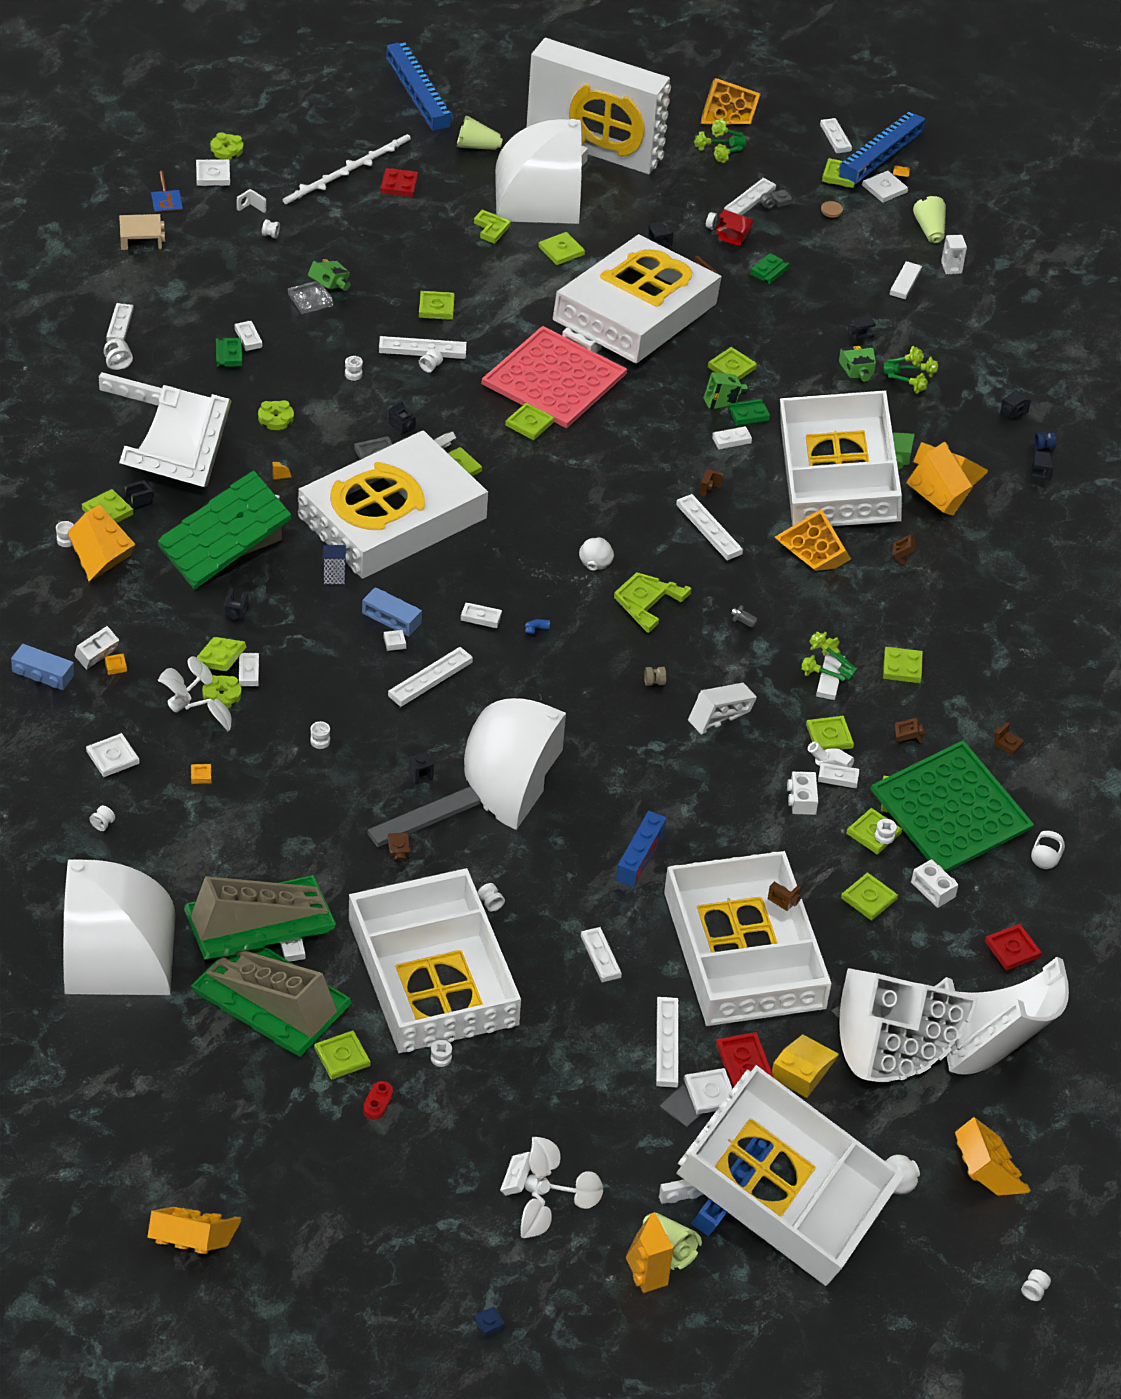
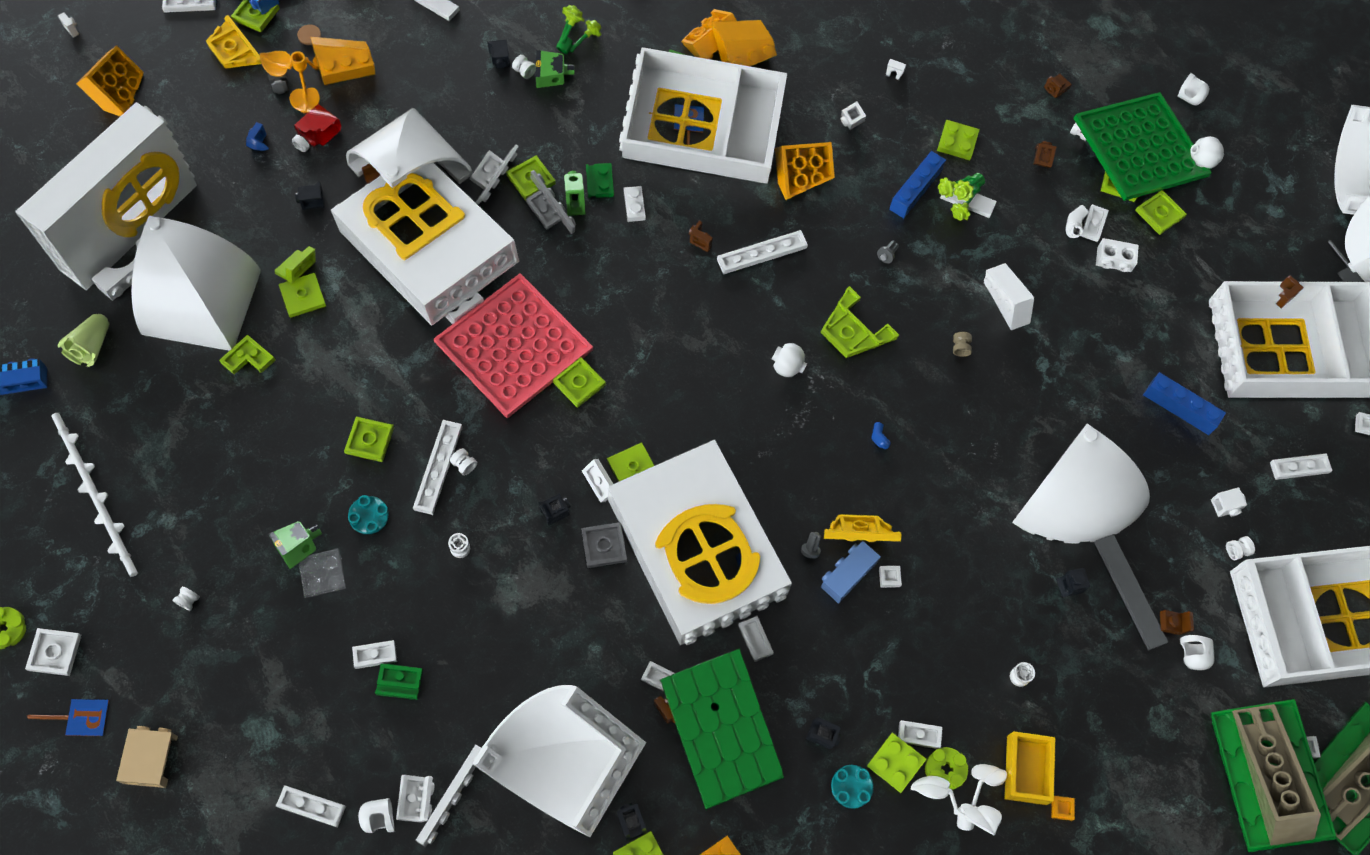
camera: 80 degrees left, 20 degrees up
white bracket [237,189,266,213] -> none
lime plate [258,400,294,430] -> none
light orange tile [272,462,291,479] -> none
dark blue panel [323,545,346,585] -> none
red plate [381,168,418,197] -> none
white plate [388,647,473,707] -> none
white plate [461,603,502,628] -> none
lime plant [694,118,746,163] -> none
white tile [724,178,776,215] -> none
green plate [750,253,789,284] -> none
lime plate [806,716,854,750] -> none
lime plate [841,872,898,921] -> none
white wheel [875,819,897,844] -> none
reddish brown bracket [892,534,915,565] -> none
white brick [911,859,958,908] -> none
red plate [985,924,1042,971] -> none
none -> white plate [58,12,79,38]
none -> yellow wing [206,15,262,68]
none -> blue plate [246,122,269,151]
none -> light orange plant [260,51,320,113]
none -> lime panel [275,246,316,283]
none -> light orange wedge [310,37,375,85]
none -> white panel [346,108,473,188]
none -> teal dish [348,495,389,534]
none -> white bracket [396,775,435,822]
none -> white bracket [469,145,519,205]
none -> white wheel [512,55,536,79]
none -> light grey bracket [526,170,576,234]
none -> white tile [738,616,774,662]
none -> dark grey piece [801,532,821,559]
none -> yellow wing [824,514,902,542]
none -> teal dish [831,765,873,808]
none -> white brick [840,102,866,130]
none -> white tile [886,59,906,80]
none -> blue brick [889,151,946,219]
none -> yellow piece [1005,731,1055,805]
none -> white helmet [1180,635,1215,670]
none -> white plant [1191,136,1224,168]
none -> white brick [1211,488,1247,517]

